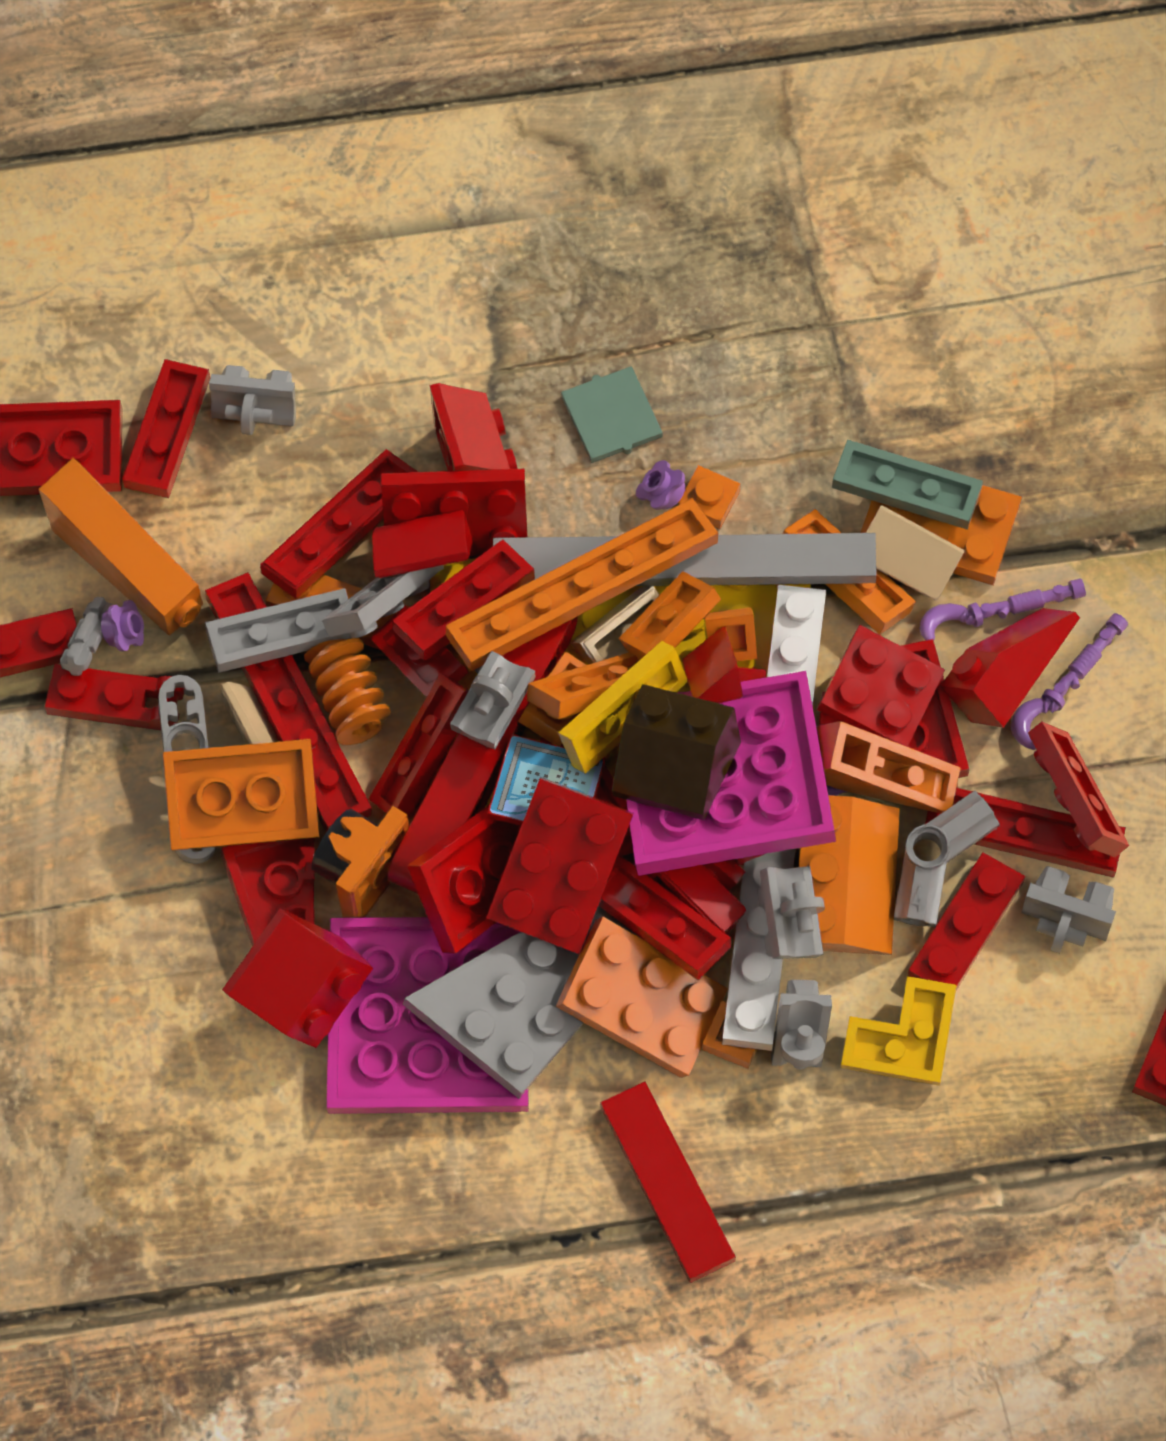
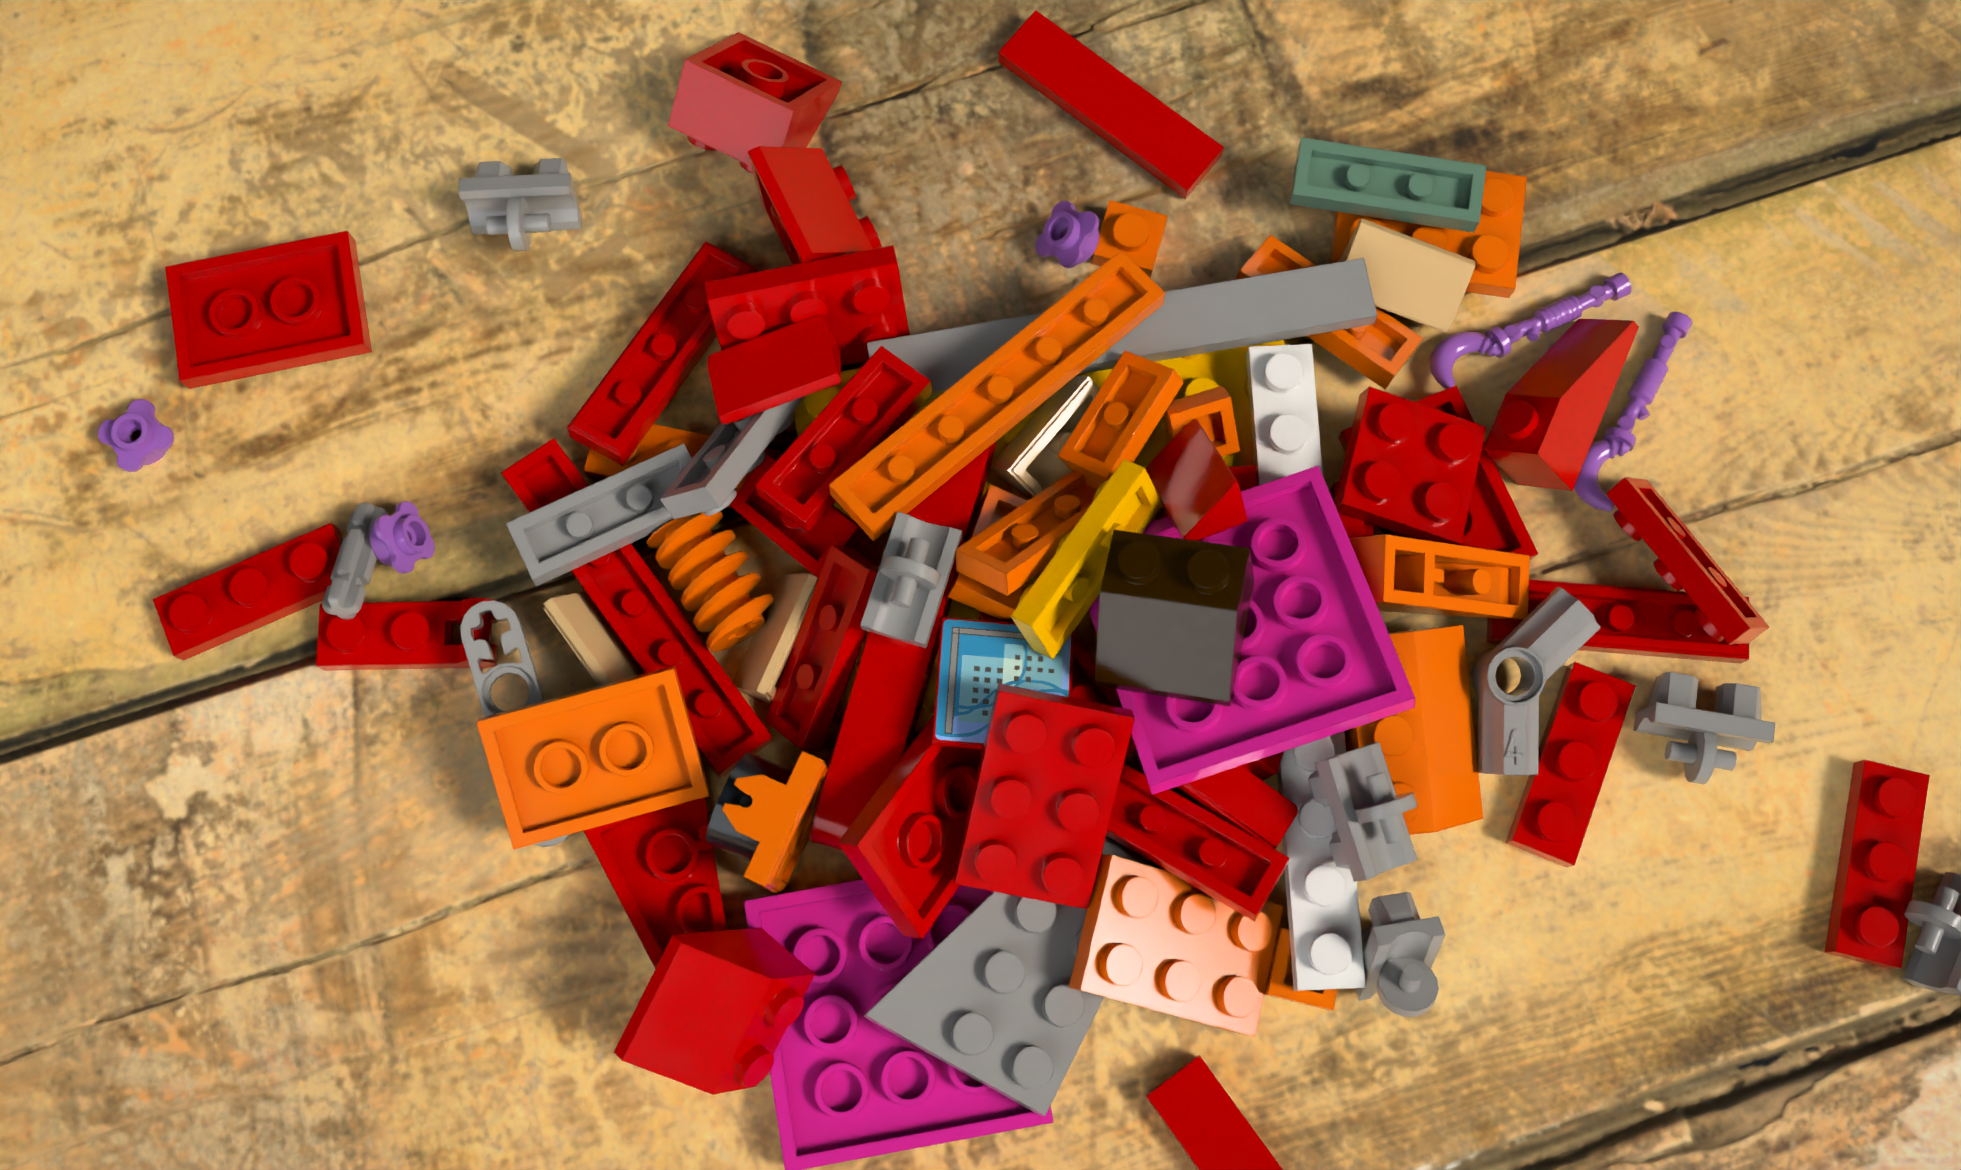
camera: 10 degrees left, 10 degrees up
orange slope [39,458,203,636] -> none
red plate [122,359,211,498] -> none
sand green piece [561,366,663,463] -> none
yellow plate [841,976,957,1086] -> none
none -> red slope [668,32,842,174]
none -> tan slope [732,573,818,705]
none -> red tile [998,10,1224,199]

